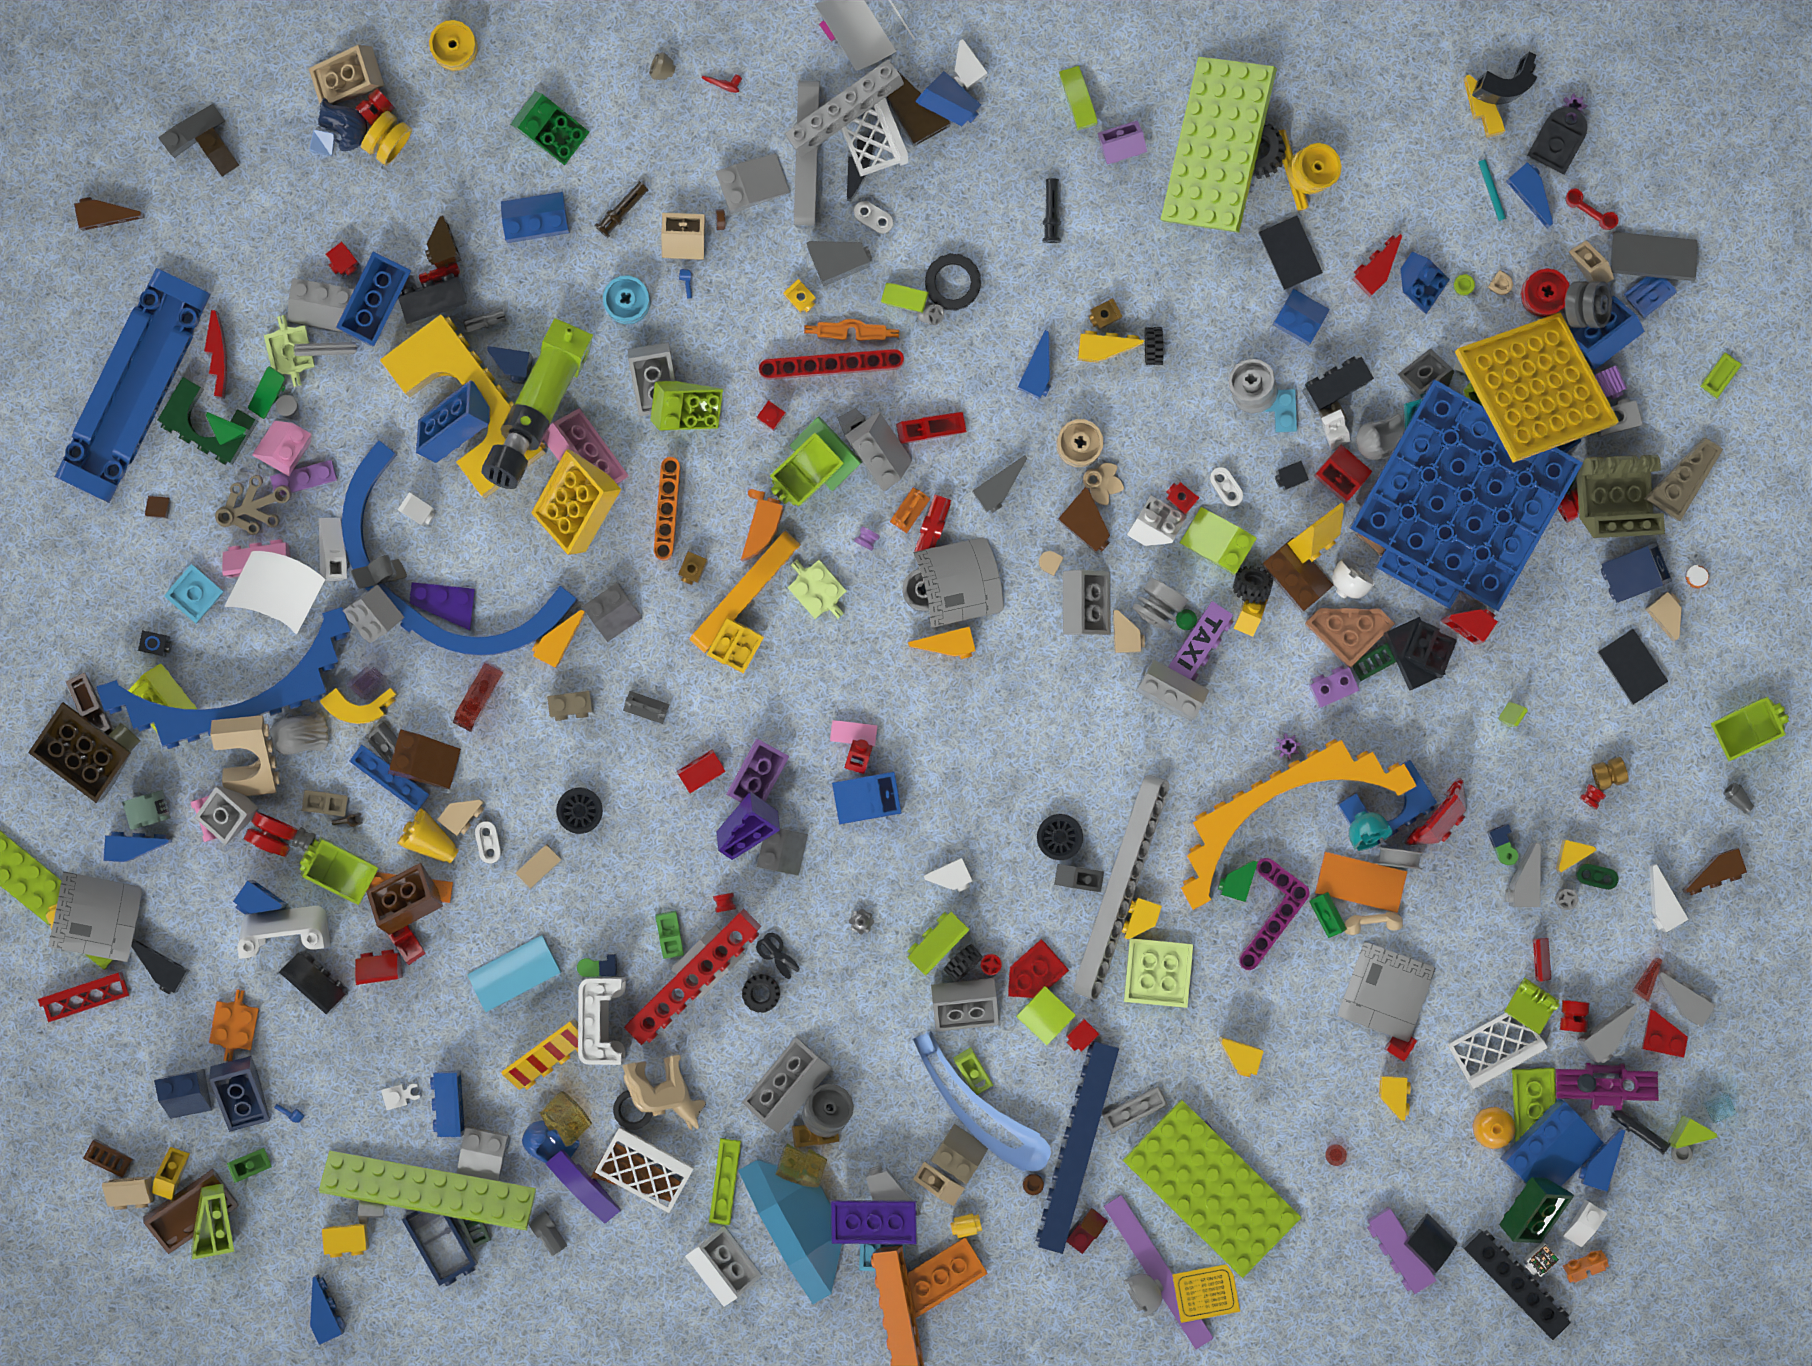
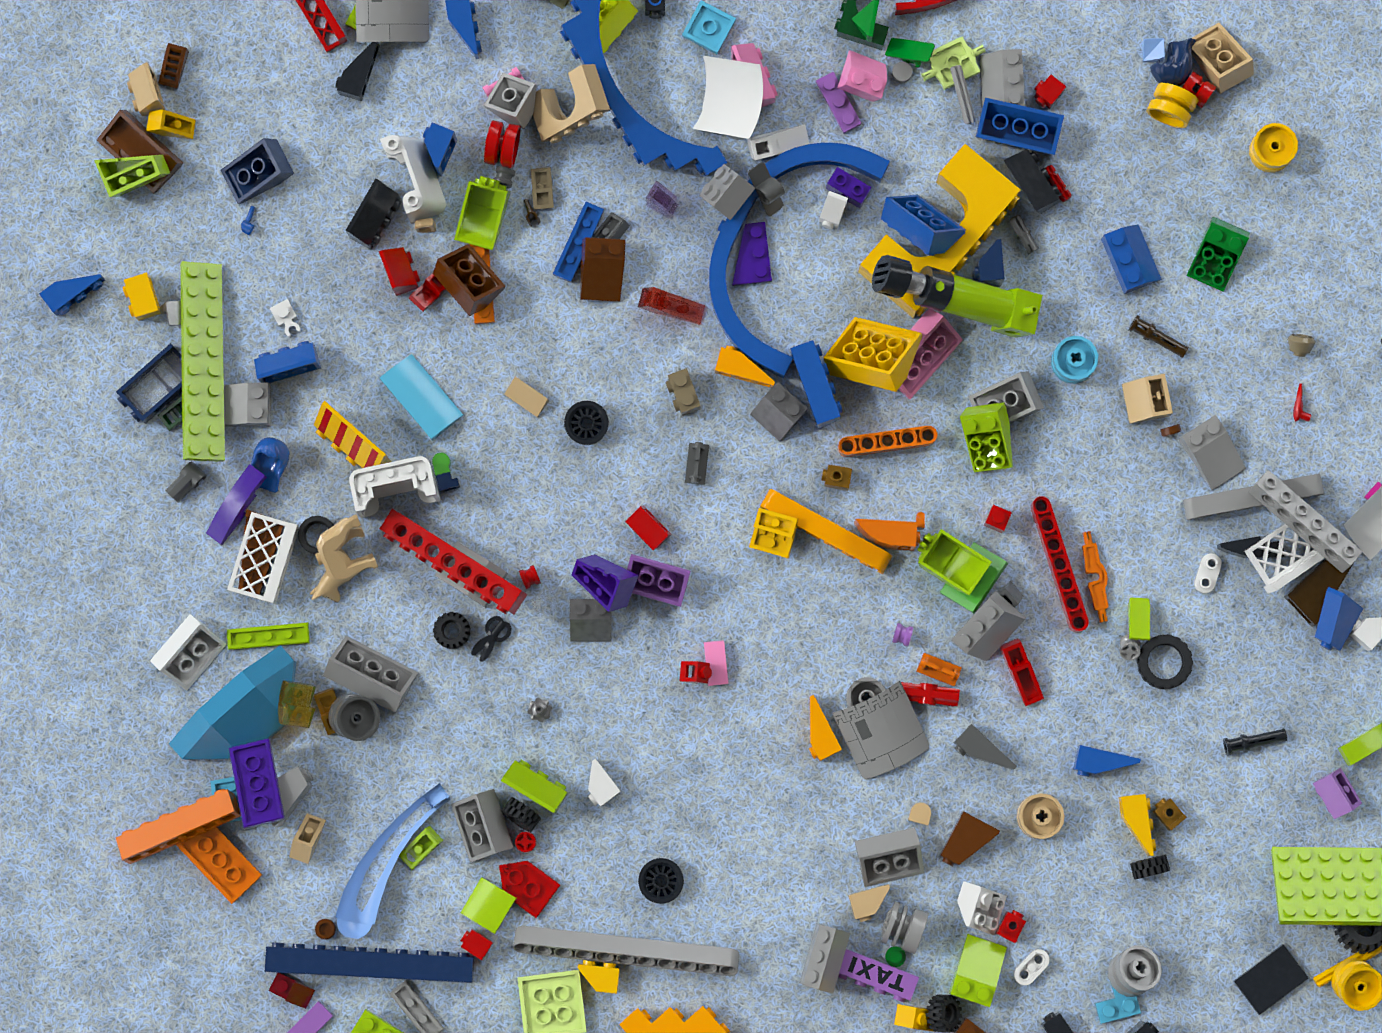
camera: 85 degrees right, 5 degrees down
sand green brick [122,790,171,830] -> none
dark blue slope [154,1069,212,1119] -> none
orange plate [209,989,259,1062] -> none
dark tan plant [215,475,292,535] -> none
bright green slope [227,1148,272,1183] -> none
light grey piece [268,712,329,755] -> none
yellow arch [320,688,398,724] -> none
yellow cone [397,808,459,863] -> none
dark brown slope [425,215,462,268] -> none
tan slope [437,800,485,836] -> none
white plate [475,821,501,863] -> none
clear yellow slope [539,1091,592,1146] -> none
bright green slope [655,911,684,959] -> none
blue hand [679,269,692,299] -> none
yellow brick [783,279,816,313] -> none
yellowish green plate [787,560,847,619] -> none
dark grey slope [806,241,872,287] -> none
blue slope [832,772,902,825] -> none
dark tan slope [931,1124,988,1184] -> none
yellow brick [950,1213,982,1238] -> none
dark grey slope [1054,864,1104,892] -> none
tan plate [1083,463,1124,505] -> none
blue slope [1272,288,1330,346] -> none
none -> tan tile [414,218,436,233]
none -> blue slope [790,340,843,429]
none -> dark purple brick [826,167,872,209]

